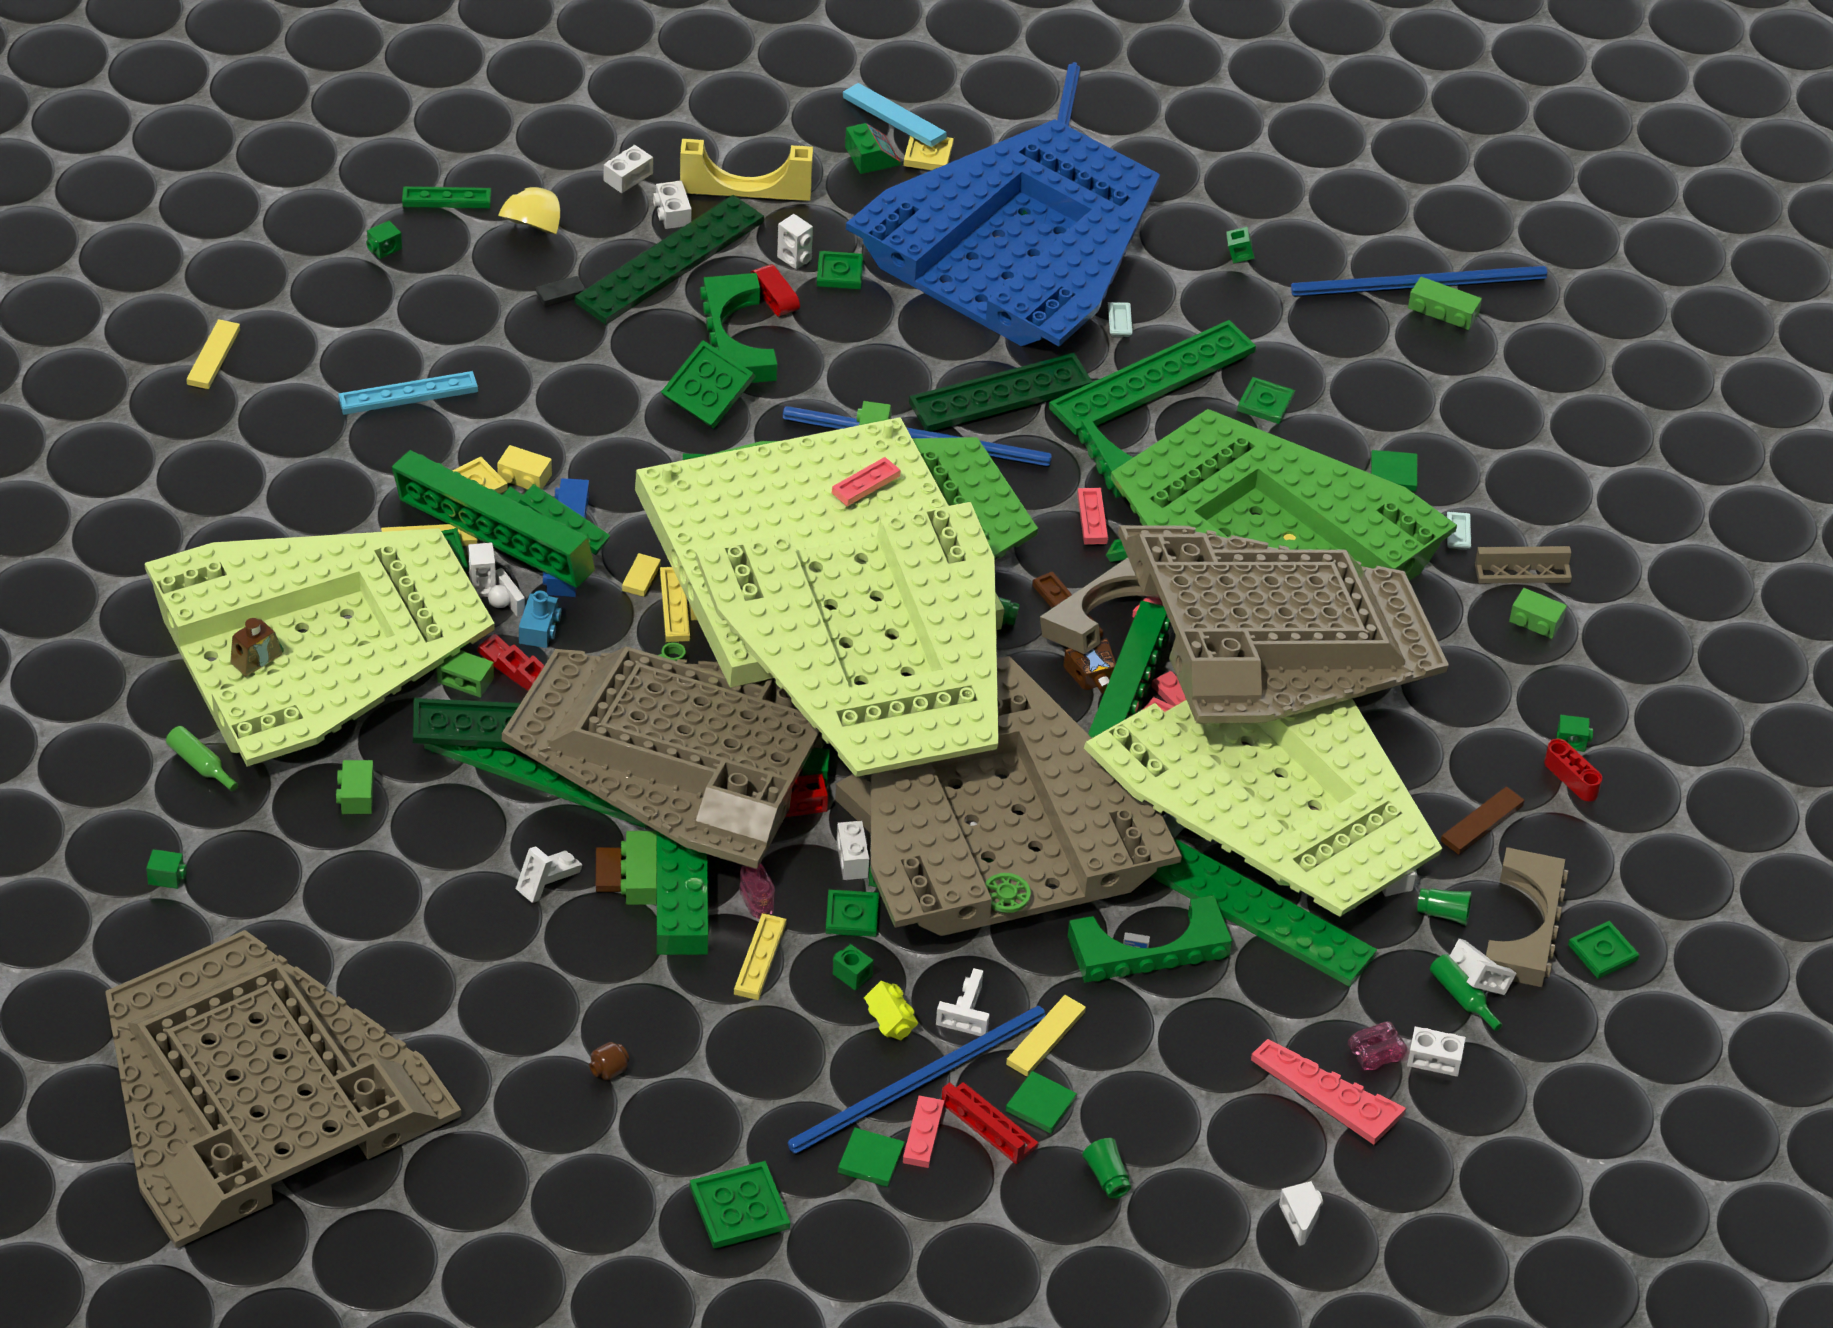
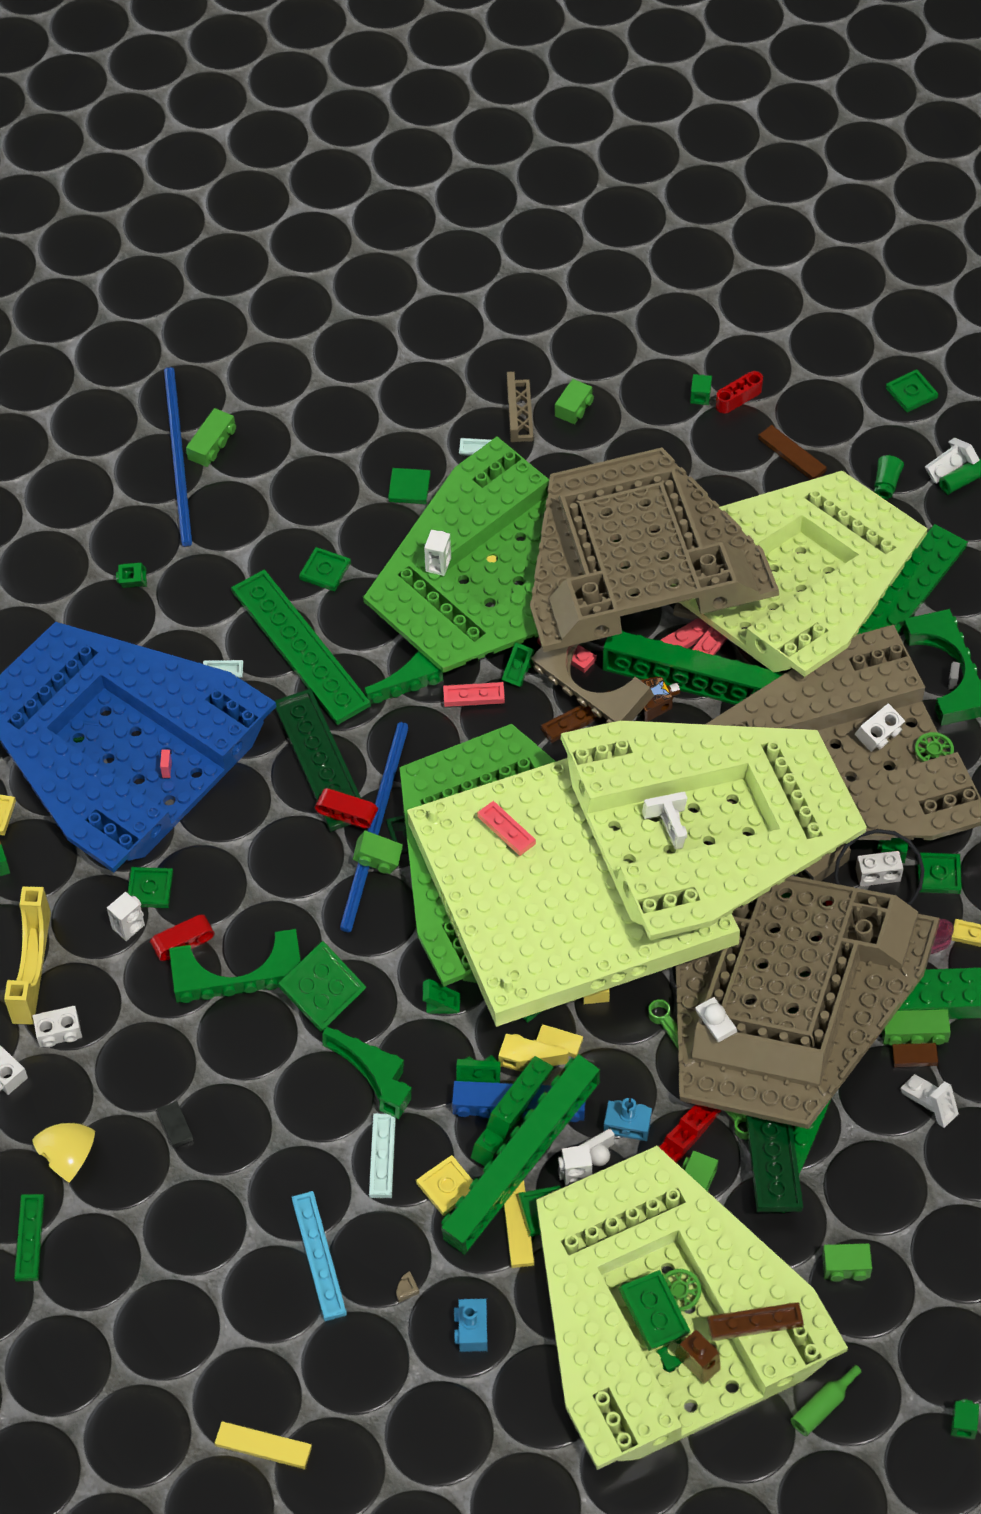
camera: 85 degrees left, 10 degrees up
green brick [366,221,402,259] -> none
light yellow brick [497,445,552,489] -> none
dark green plate [575,195,764,325] -> none
light yellow tile [660,567,690,642] -> none
dark tan arch [1486,847,1568,987] -> none
none -> coral tile [160,750,172,778]
none -> red beam [315,788,378,828]
none -> green arch [322,1027,412,1119]
none -> light aqua tile [369,1114,396,1198]
none -> dark tan tile [396,1271,420,1302]
none -> white brick [424,530,451,576]
none -> dark azure brick [454,1299,487,1352]
none -> green tile [456,1054,501,1083]
none -> light yellow slope [498,1034,569,1071]
none -> green plate [618,1270,691,1351]
none -> white bracket [642,791,687,849]
none -> bright green wheel [664,1269,701,1312]
none -> white tile [695,997,737,1043]
none -> reddish brown tile [707,1302,804,1341]
none -> black piece [834,829,925,905]
none -> white brick [855,703,905,752]

